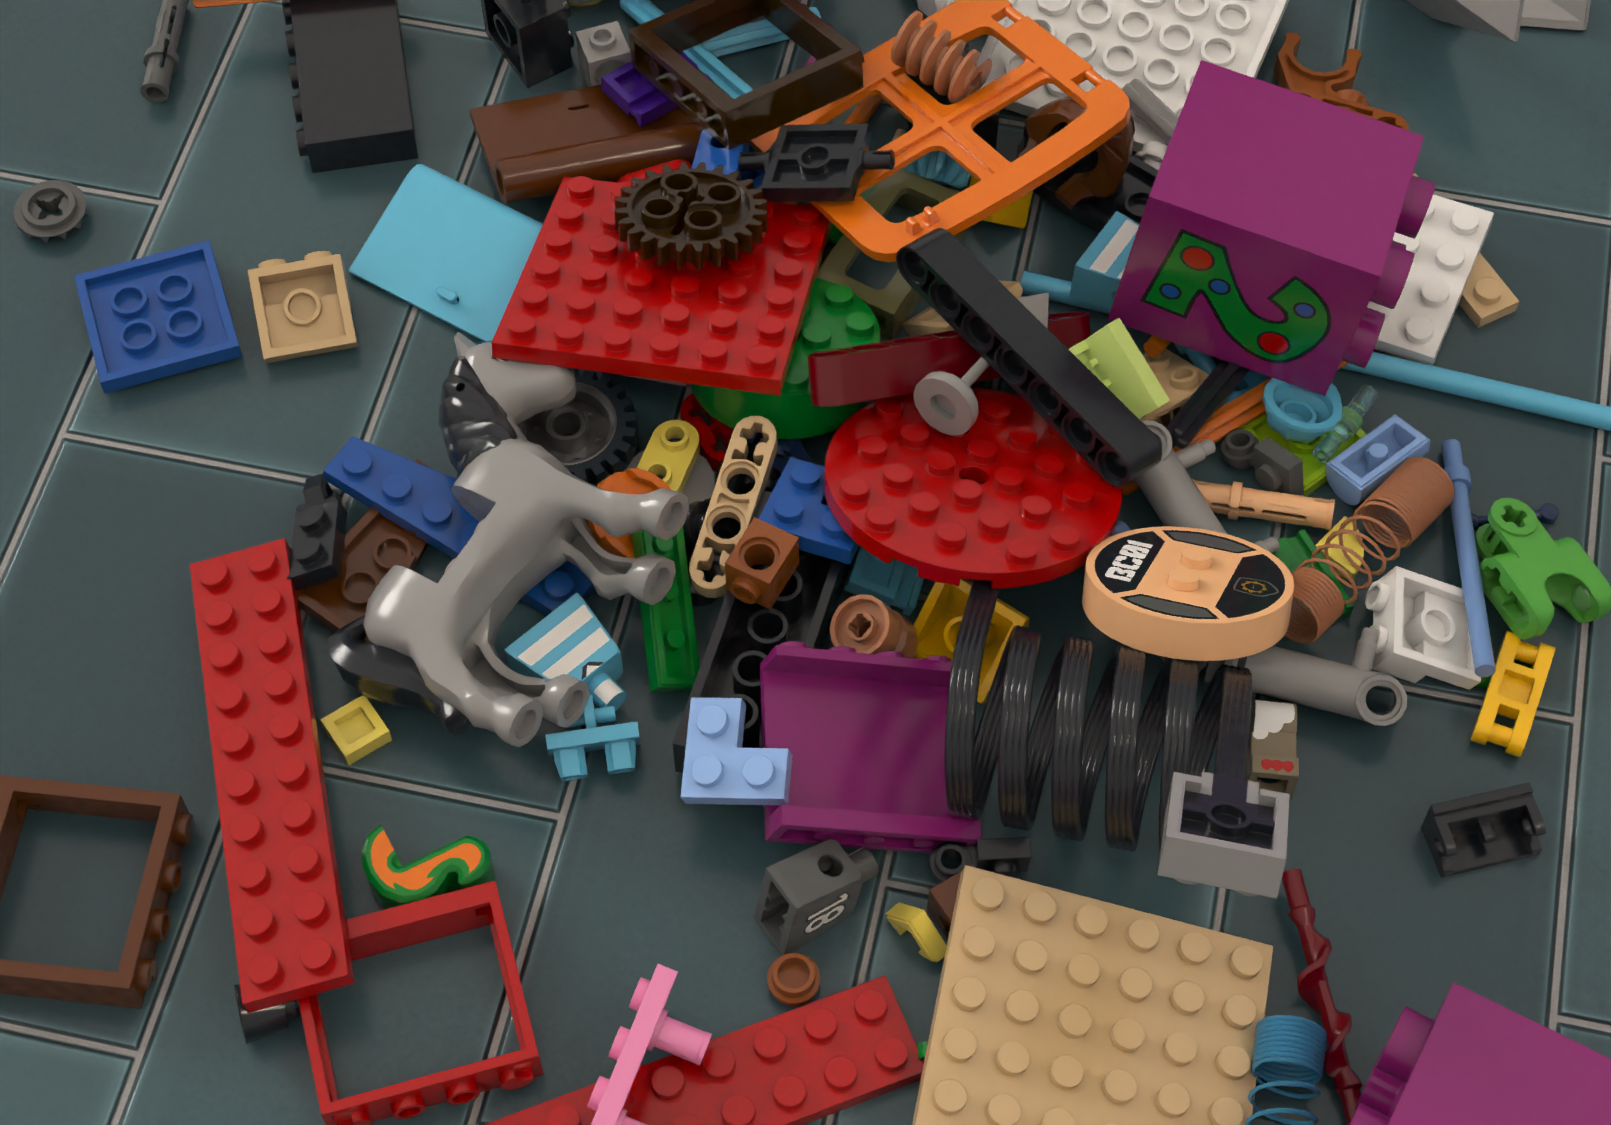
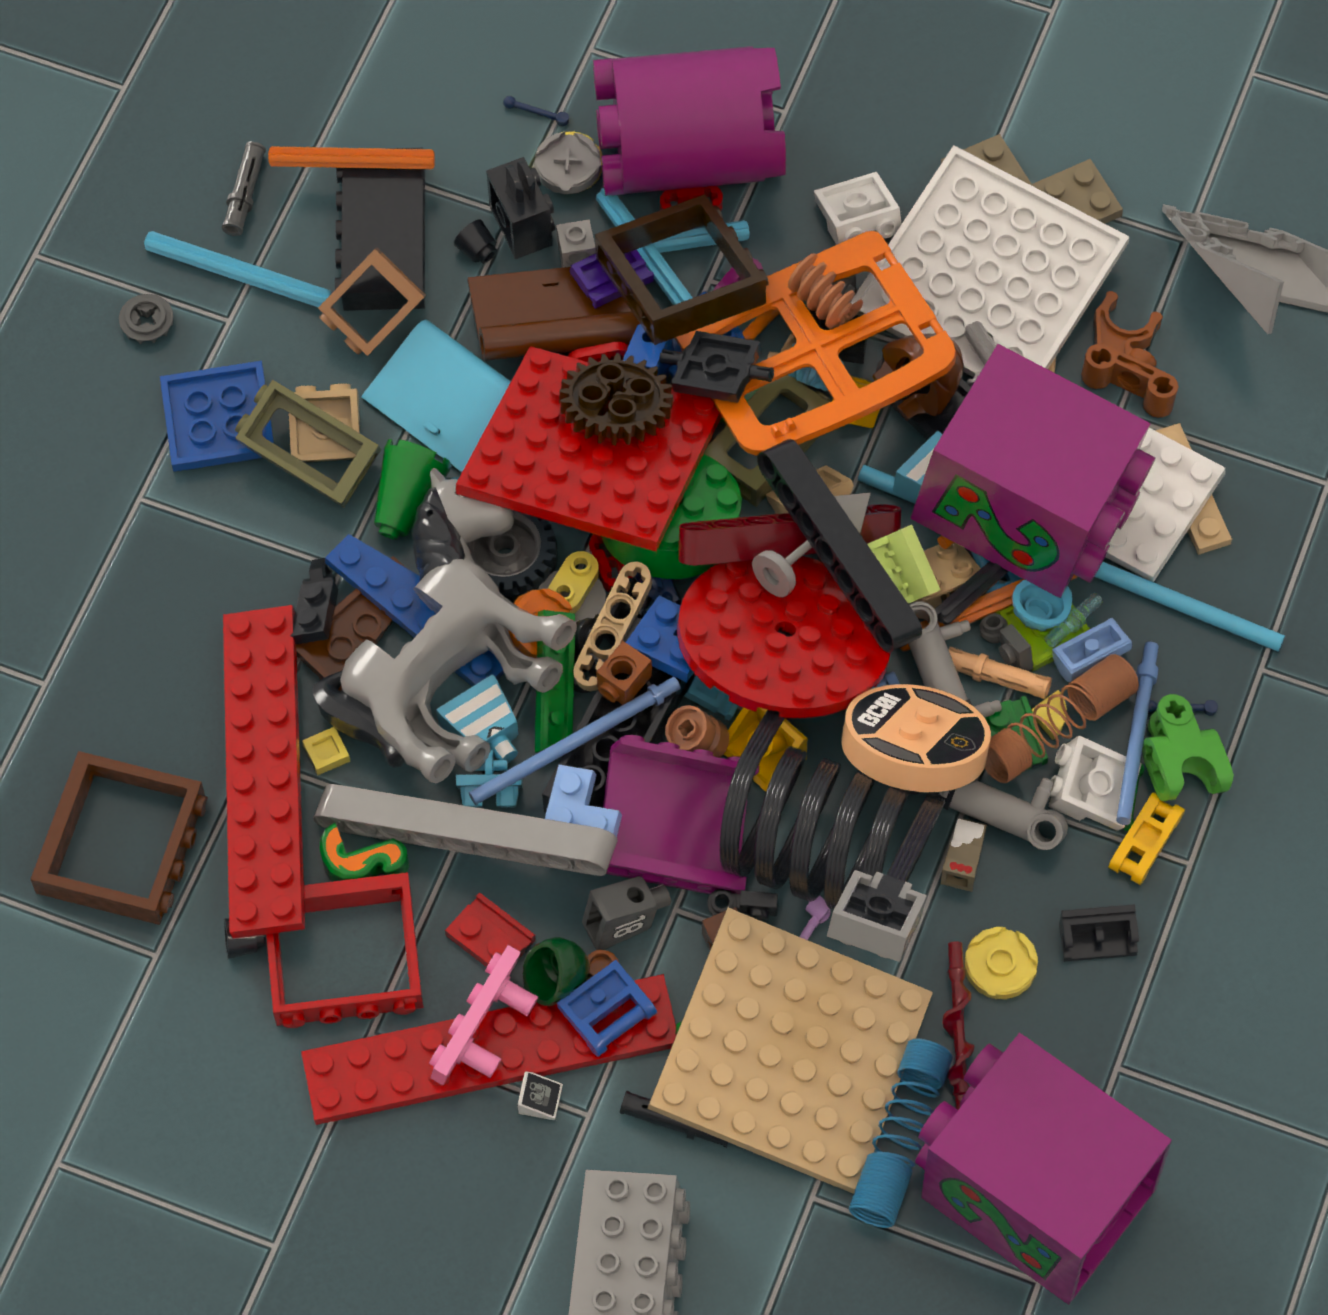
camera: 10 degrees right, 5 degrees up
light yellow tile [885,902,947,963] -> none
none -> medium azure axle [144,231,332,307]
none -> olive piece [235,379,381,508]
none -> light grey beam [313,784,618,876]
none -> medium nougat window [318,248,426,356]
none -> green cone [374,439,452,540]
none -> red plate [445,892,536,967]
none -> black hat [454,219,497,264]
none -> medium blue bar [469,676,681,805]
none -> dark green piece [522,937,590,1006]
none -> blue plate [557,960,657,1057]
none -> lavender hand [799,896,831,940]
none -> light yellow tile [964,927,1038,1000]

